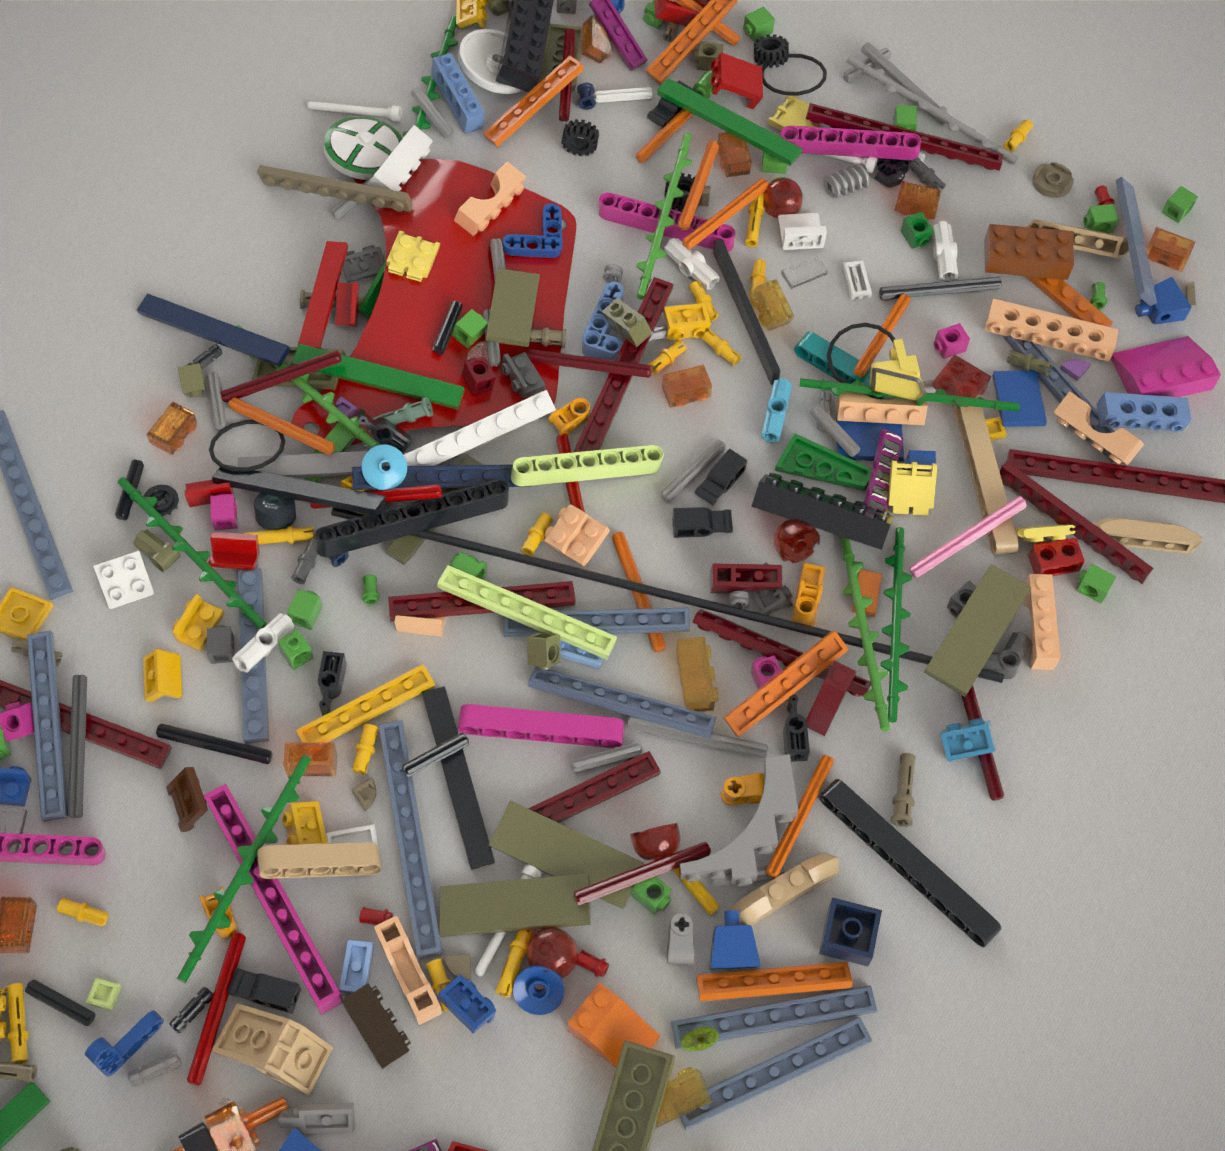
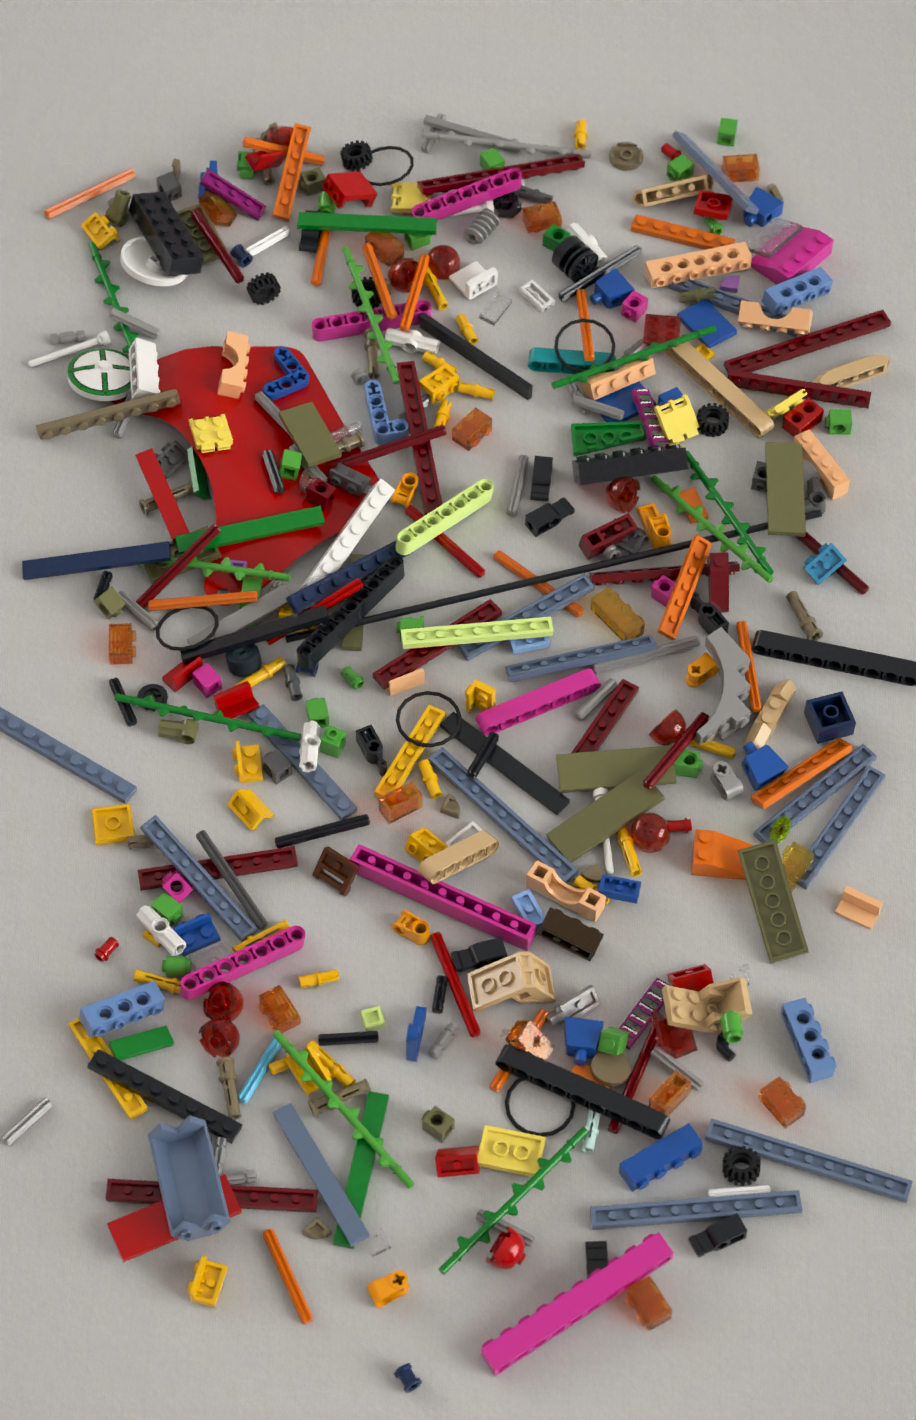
camera: 30 degrees left, 5 degrees down
white bracket [94,550,154,609] -> none
green plant [176,755,311,983] -> none
red panel [335,282,360,327] -> none
black piece [356,409,412,454] -> none
red pin [359,907,393,925] -> none
medium azure dish [361,445,407,490] -> none
sand green pin [366,397,433,433] -> none
medium blue brick [431,53,485,134] -> none
orange plate [483,56,584,147] -> none
blue dish [513,965,565,1015] -> none
yellow pin [520,512,553,556] -> none
olive brick [527,632,561,670] -> none
light nougat plate [544,504,610,568] -> none
olive brick [602,297,652,347] -> none
bright green brick [743,7,775,42] -> none
clear yellow brick [750,279,794,331] -> none
medium azure piece [761,378,793,443] -> none
light yellow piece [870,339,926,400] -> none
bright pink axle [909,496,1026,578] -> none
dark orange brick [984,224,1074,280] -> none
none -> light grey axle [50,330,85,344]
none -> yellow pin [232,919,290,953]
none -> clear axle [331,421,363,442]
none -> dark tan pin [364,328,380,379]
none -> clear red cylinder [388,258,418,293]
none -> black piece [396,691,462,748]
none -> yellow bracket [465,679,496,714]
none -> black wheel [552,236,599,283]
none -> blue torso [590,268,635,309]
none -> red plate [693,190,733,221]
none -> black tyre [697,403,729,437]
none -> clear tile [746,217,803,258]

